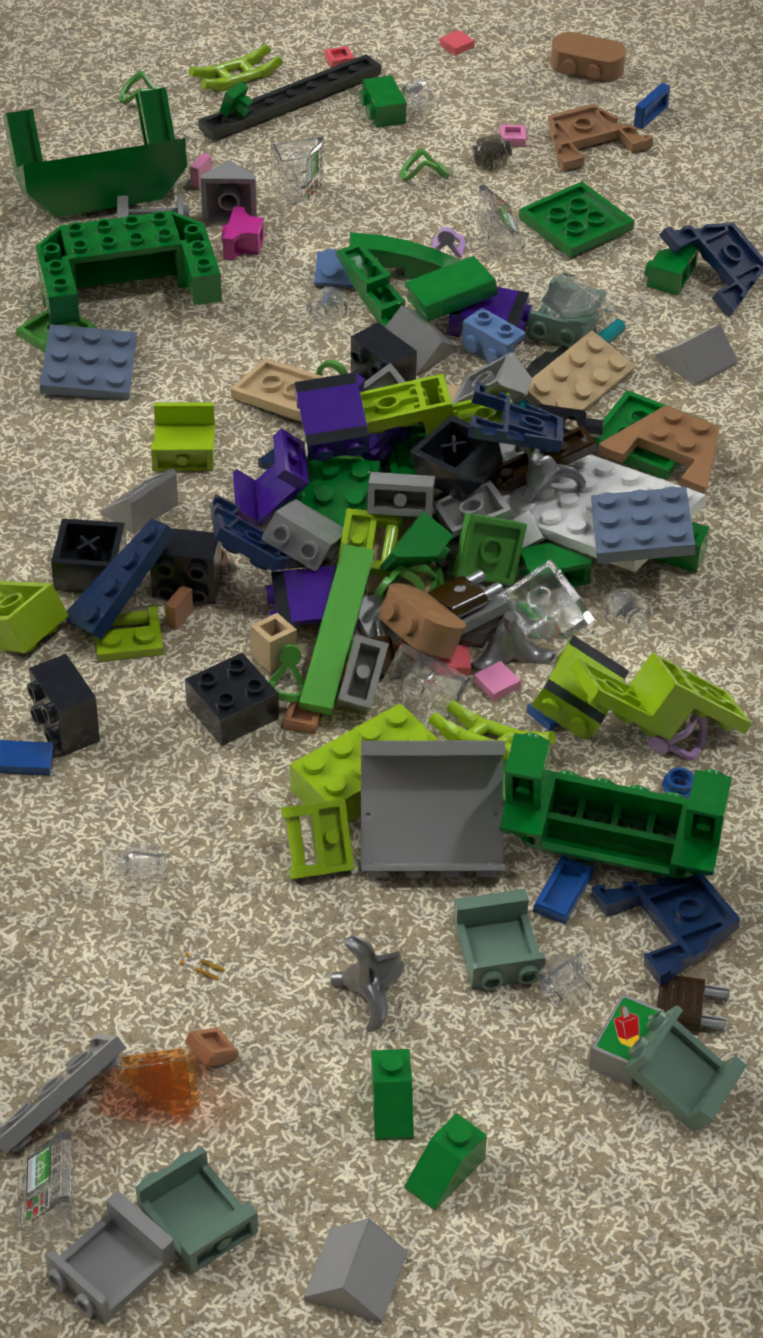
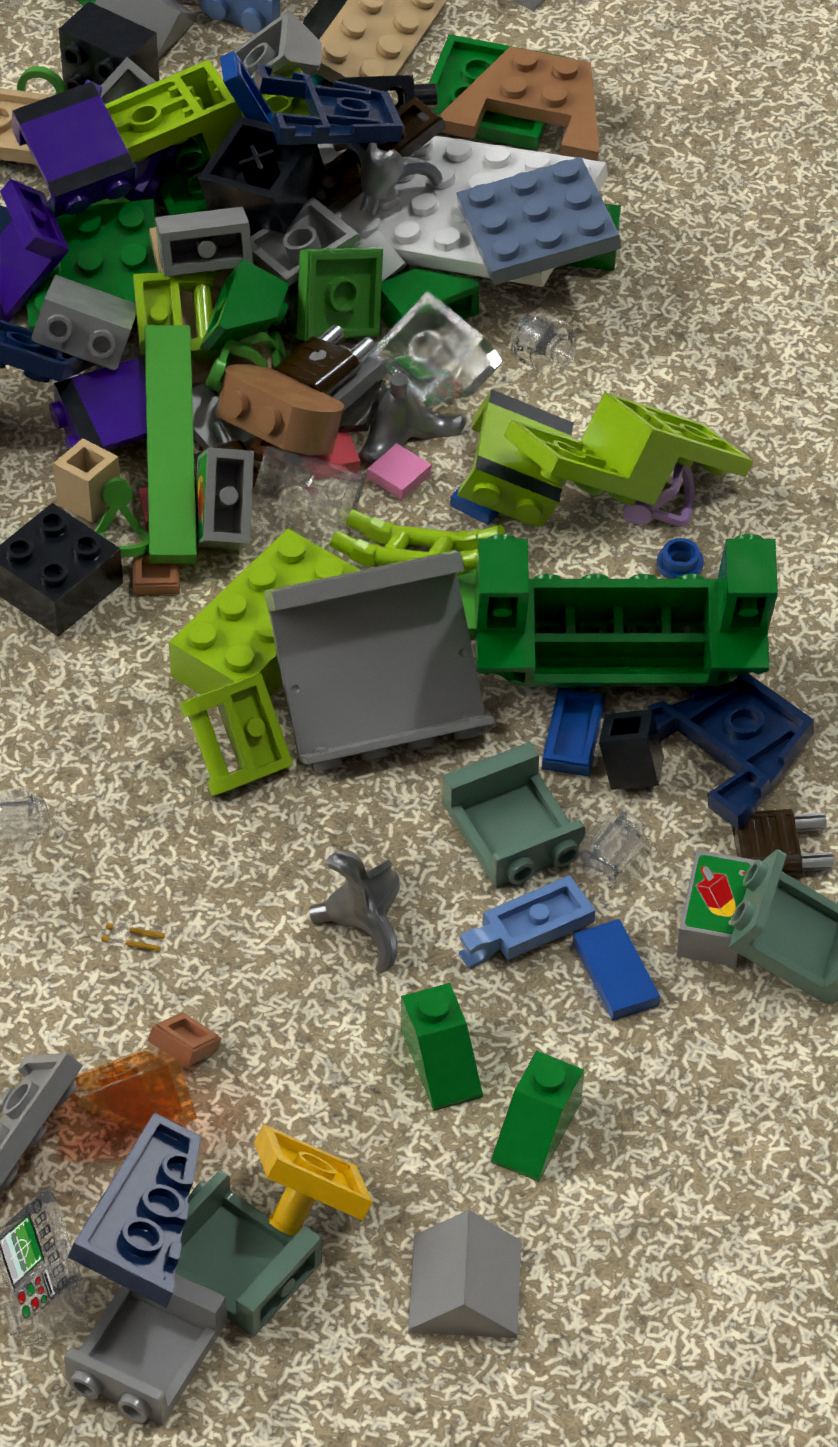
camera: 15 degrees left, 5 degrees up
none -> wing [67,1112,202,1308]
none -> blue tile [220,51,274,124]
none -> yellow tile [254,1124,373,1236]
none -> medium blue plate [459,875,596,969]
none -> blue tile [573,919,660,1021]
none -> black brick [599,709,664,790]

